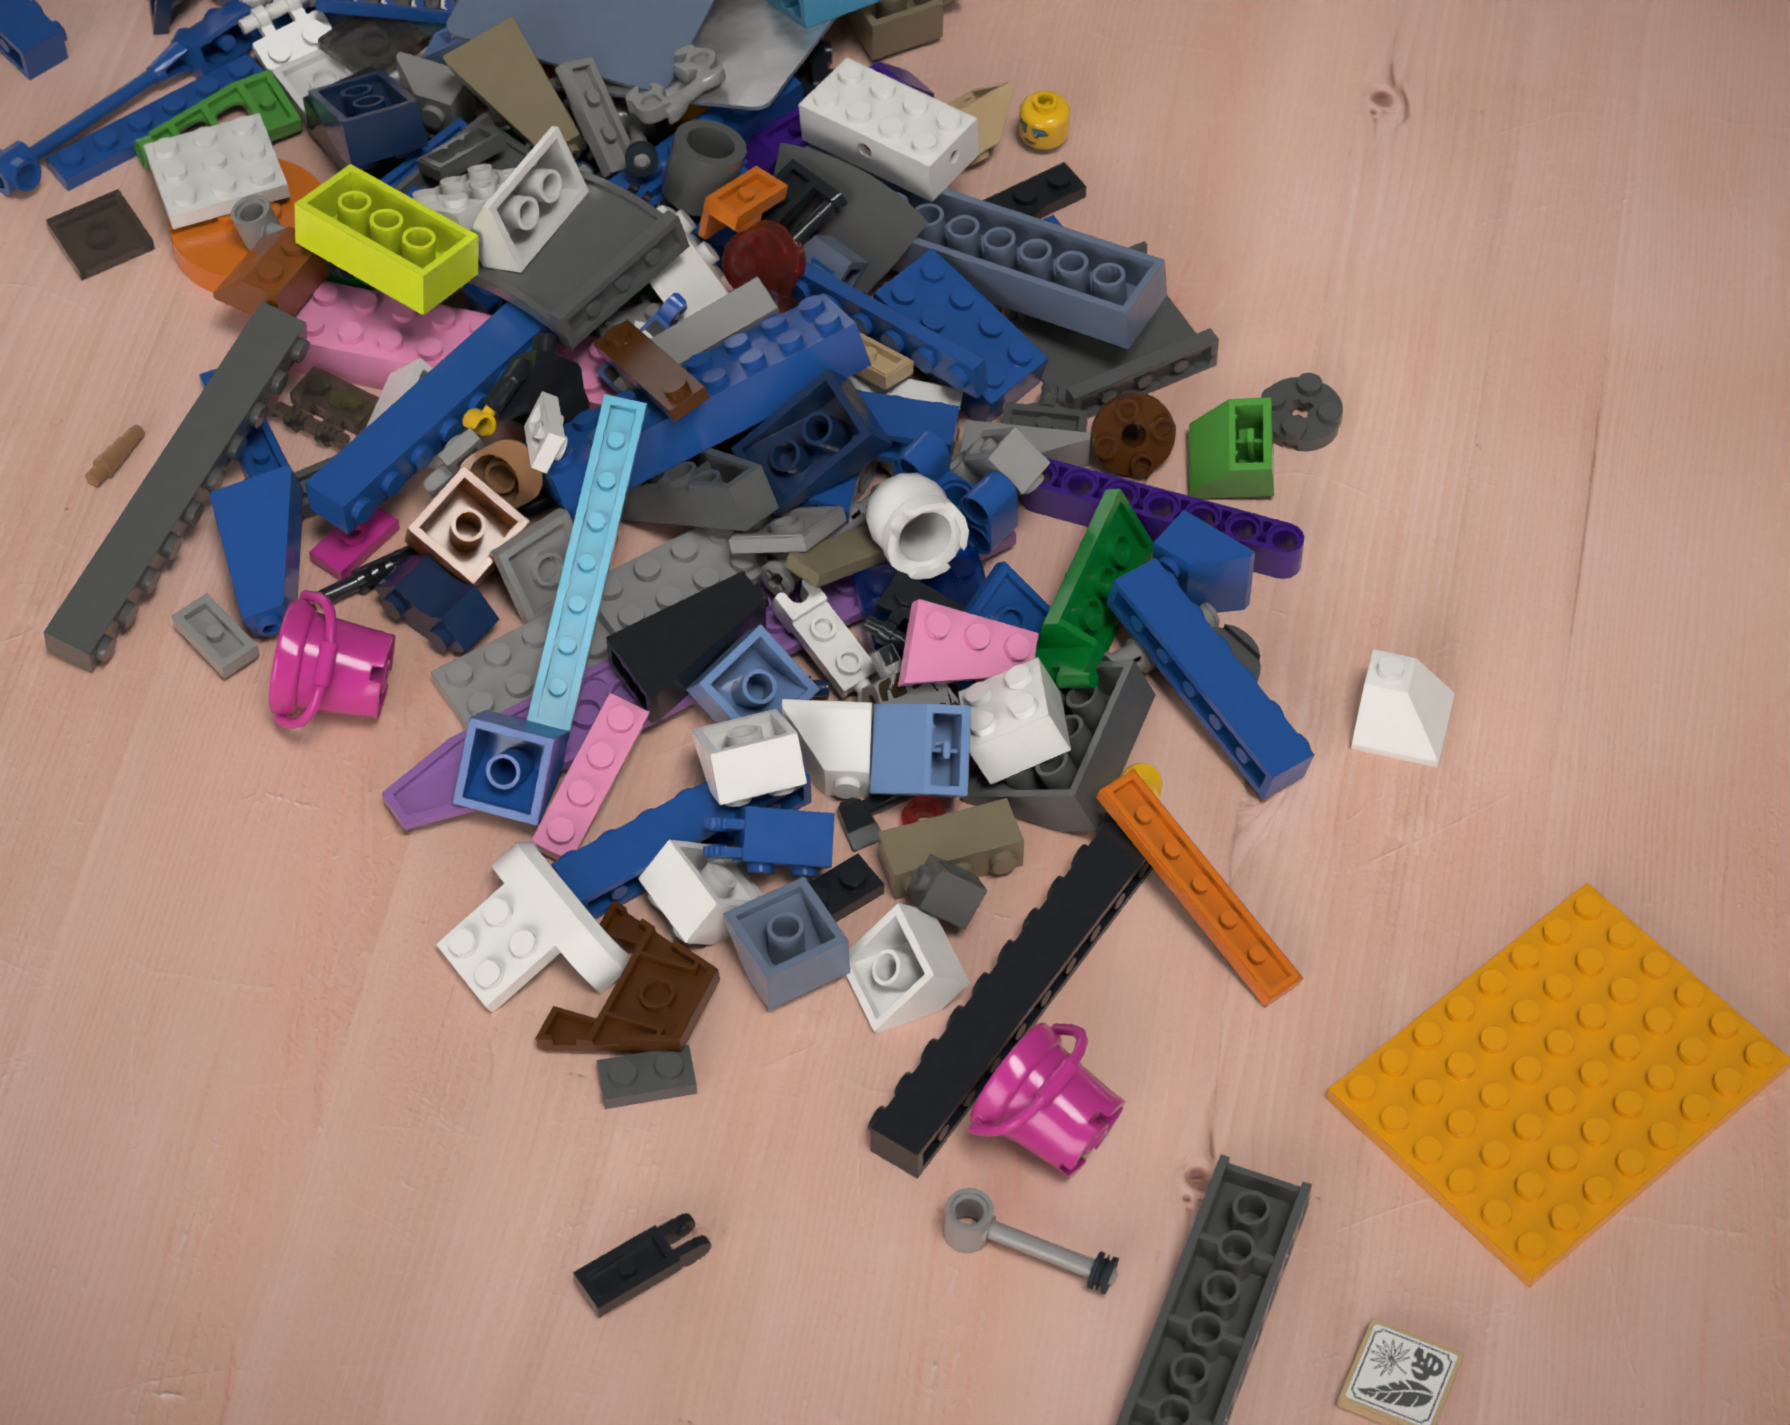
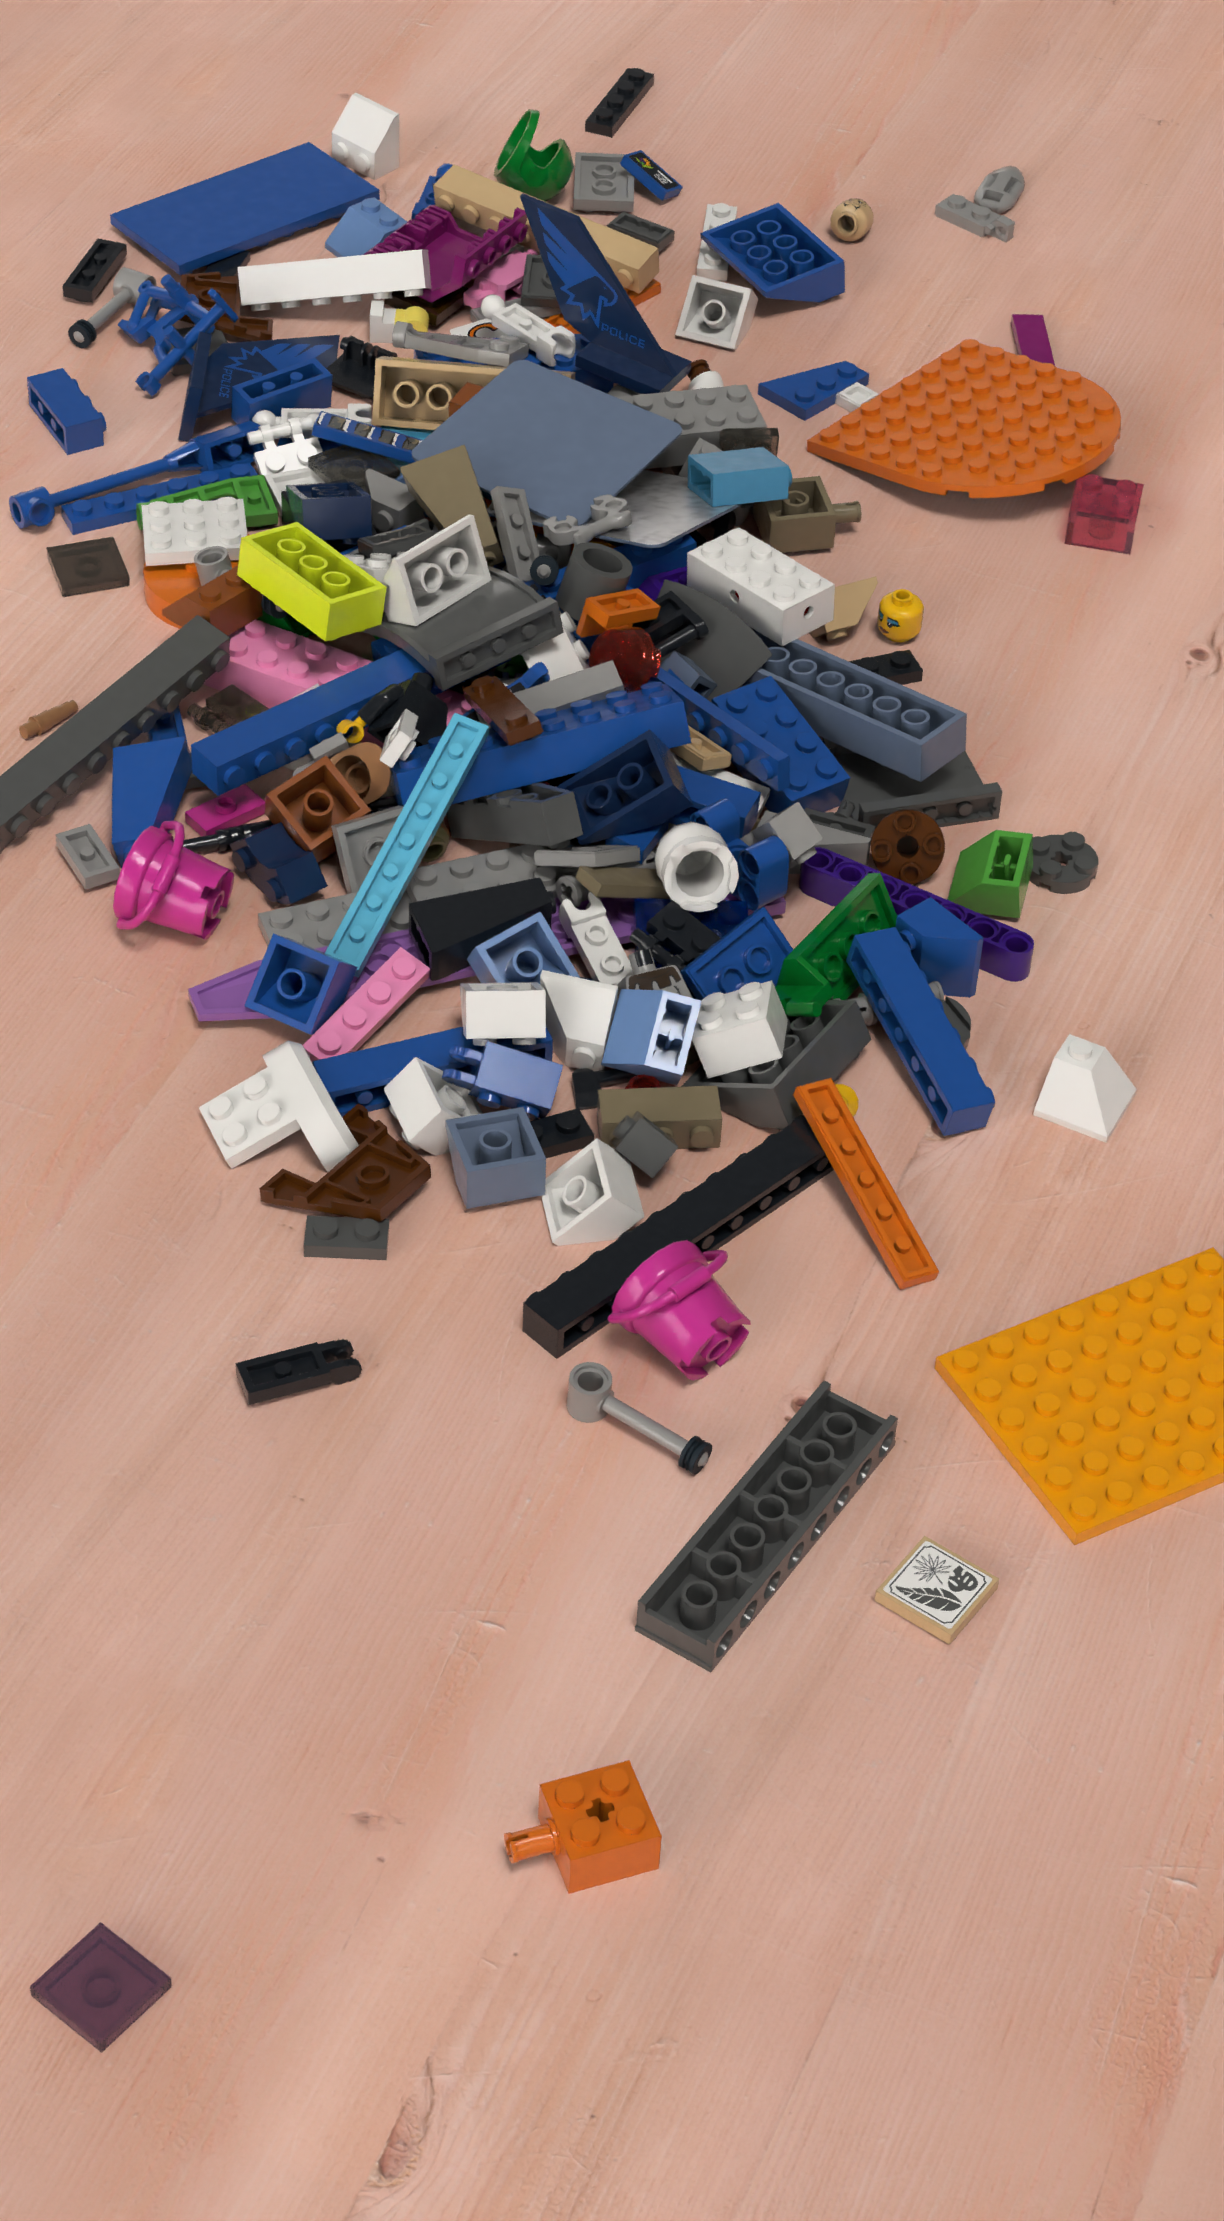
camera: 10 degrees right, 10 degrees down
bright pink wing [898,599,1039,687] -> none

